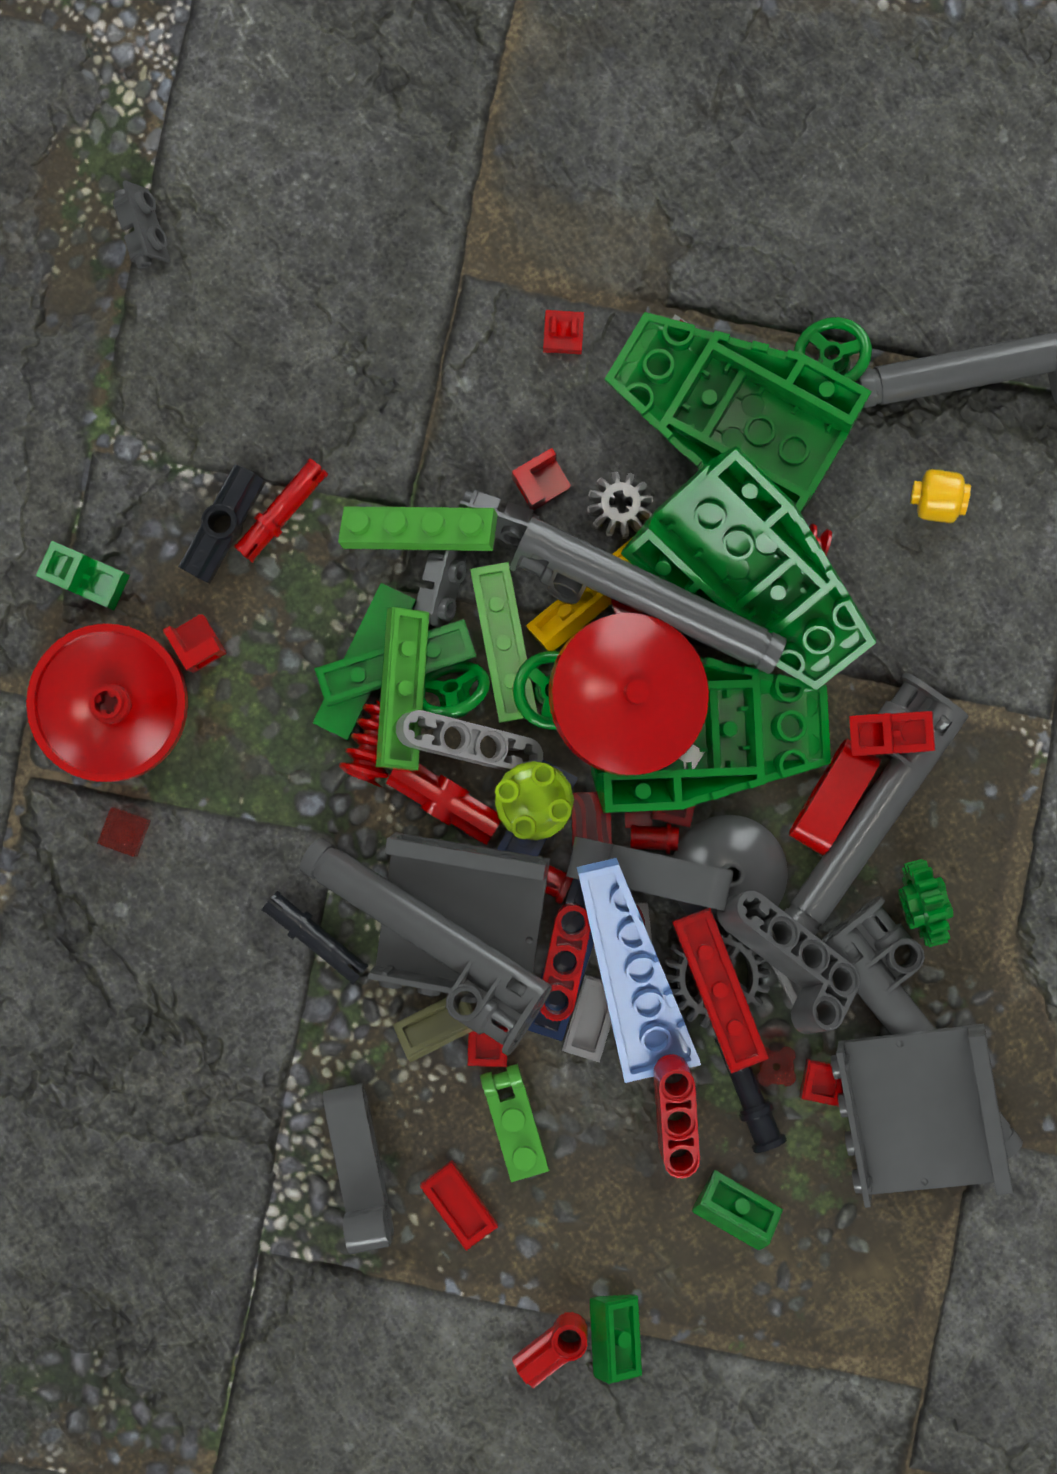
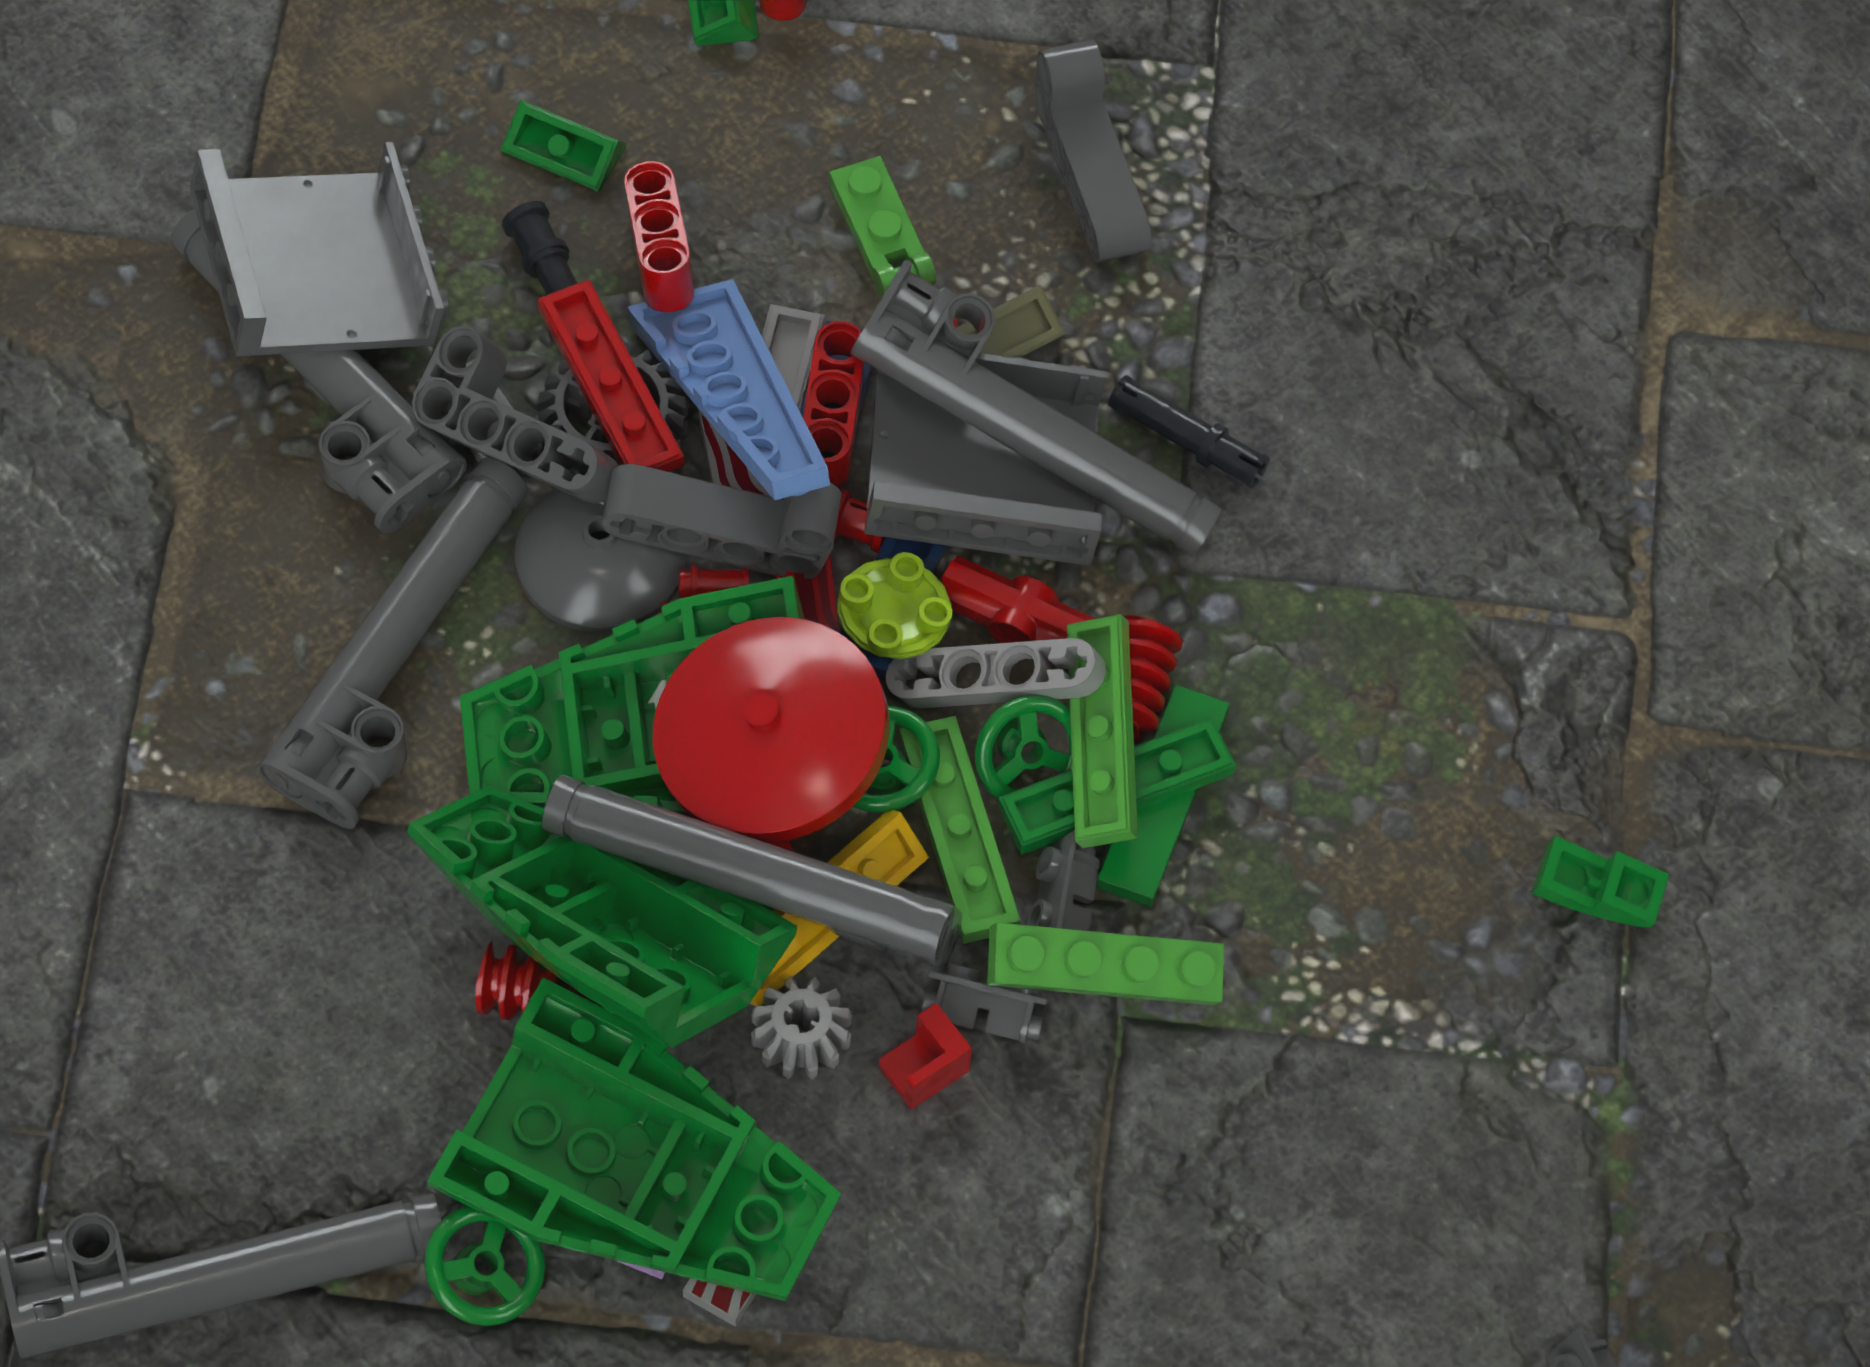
camera: 170 degrees right, 25 degrees down
red dish [26,624,188,782] -> none
clear red plate [97,807,151,857] -> none
red panel [163,614,227,673] -> none
black piece [178,464,266,584] -> none
red pin [233,458,328,563] -> none
red tile [420,1160,498,1251] -> none
red tile [543,310,584,355] -> none
clear red plate [757,1046,796,1087] -> none
red beam [788,738,881,856] -> none
red tile [799,1058,843,1106] -> none
red slope [849,711,936,756] -> none
green gear [898,859,953,948] -> none
yellow head [910,469,971,523] -> none

